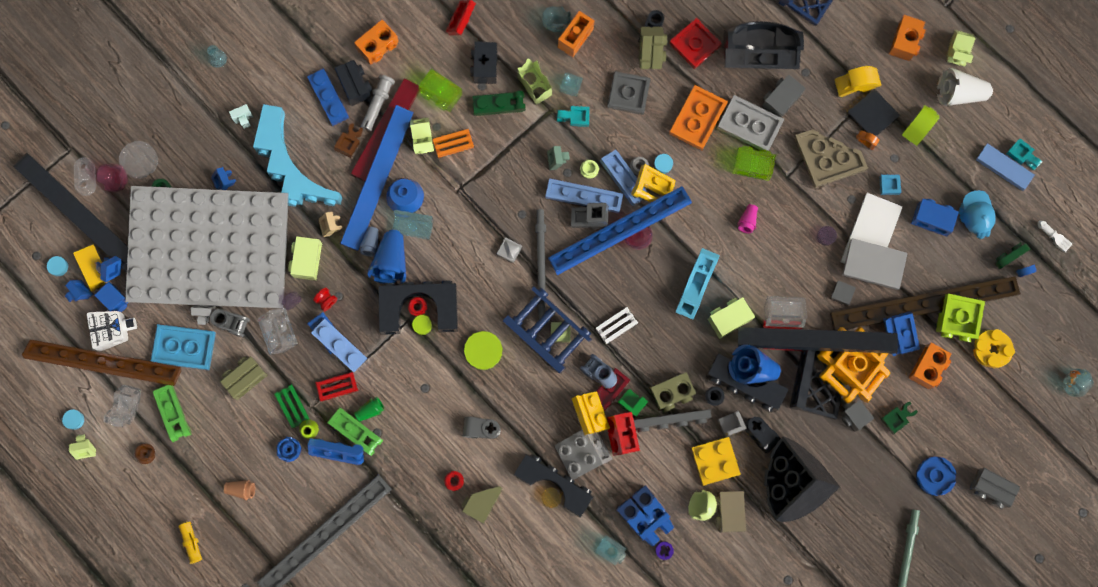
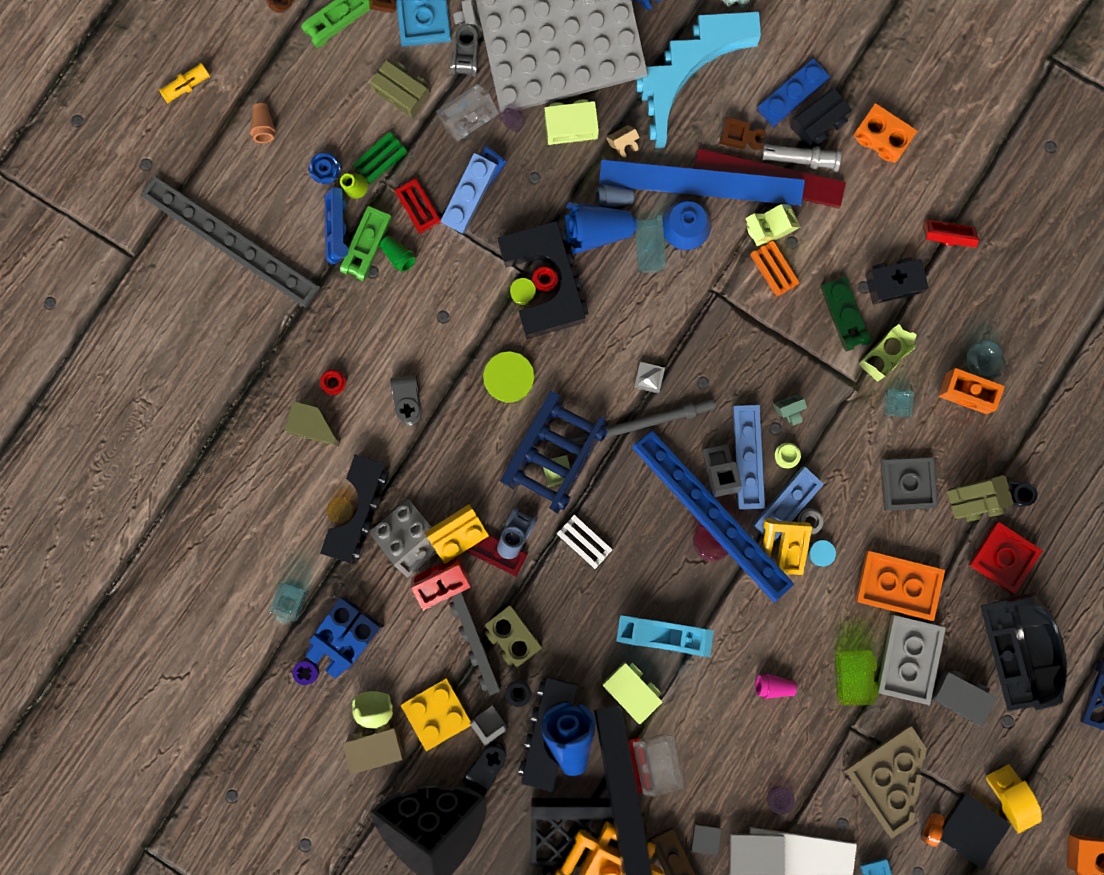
camera: 80 degrees right, 5 degrees up
red wheel [313,287,338,312] -> none
clear neon green brick [418,69,463,112] -> none
teal plate [557,106,590,127] -> none
green panel [617,389,648,418] -> none

